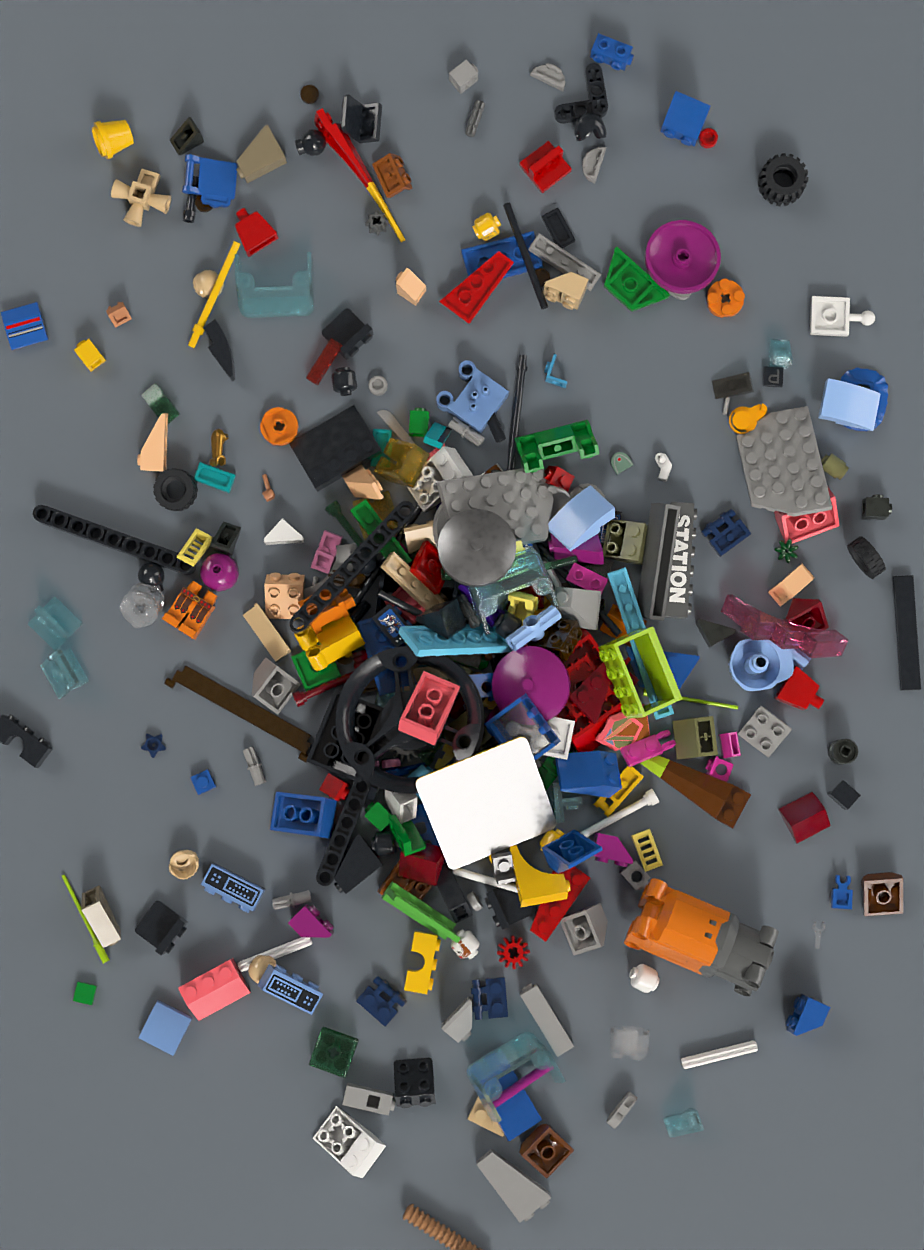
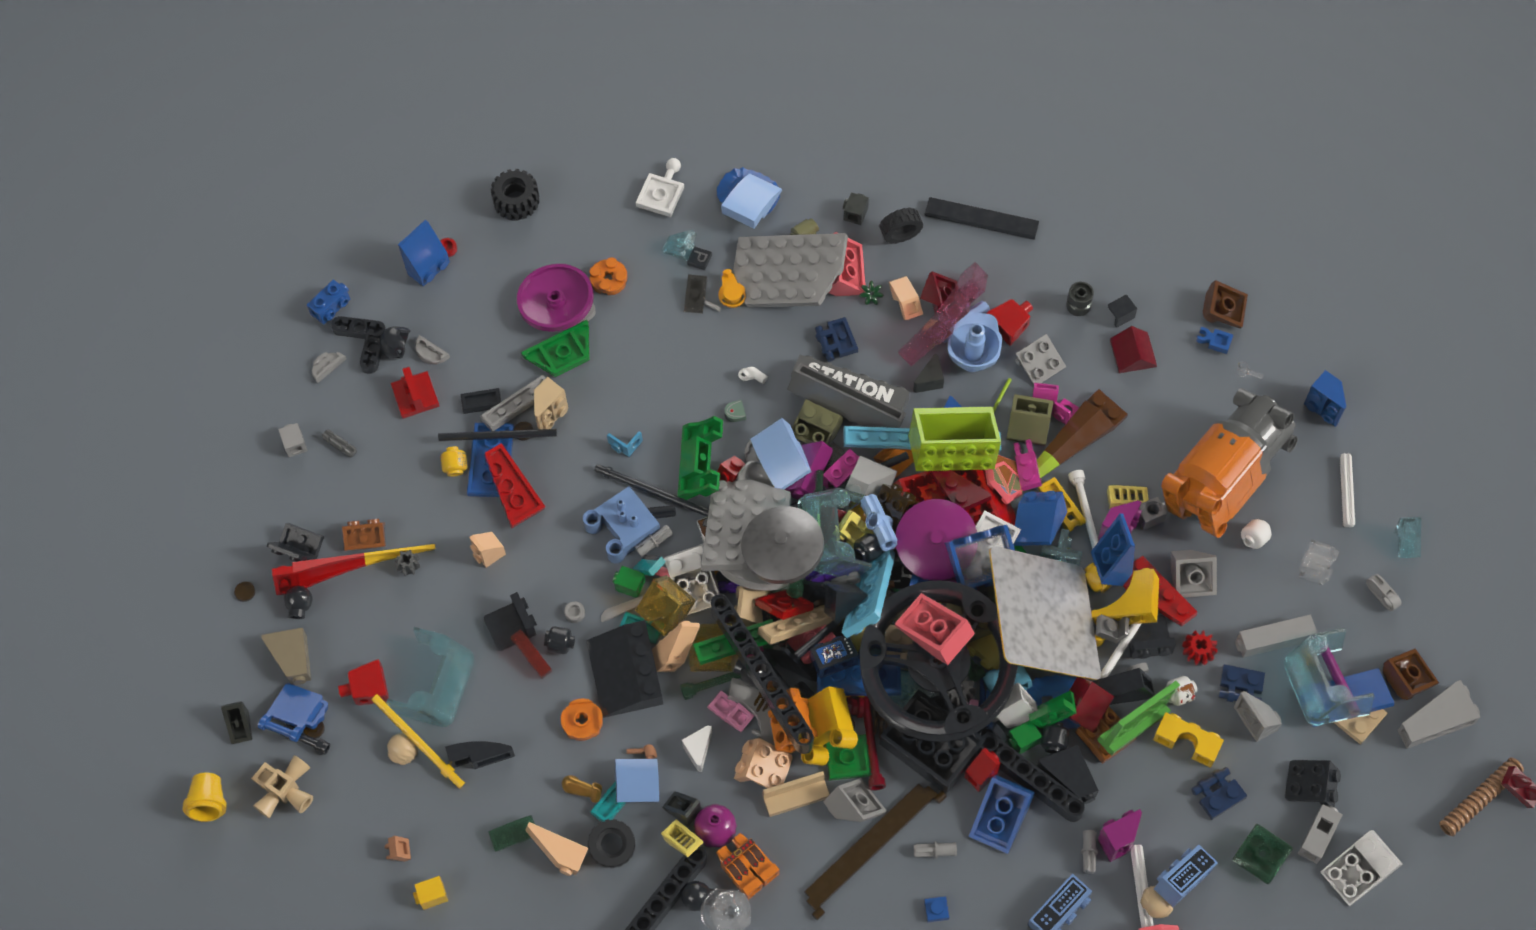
camera: 70 degrees left, 20 degrees down
none -> medium blue slope [615,759,659,802]

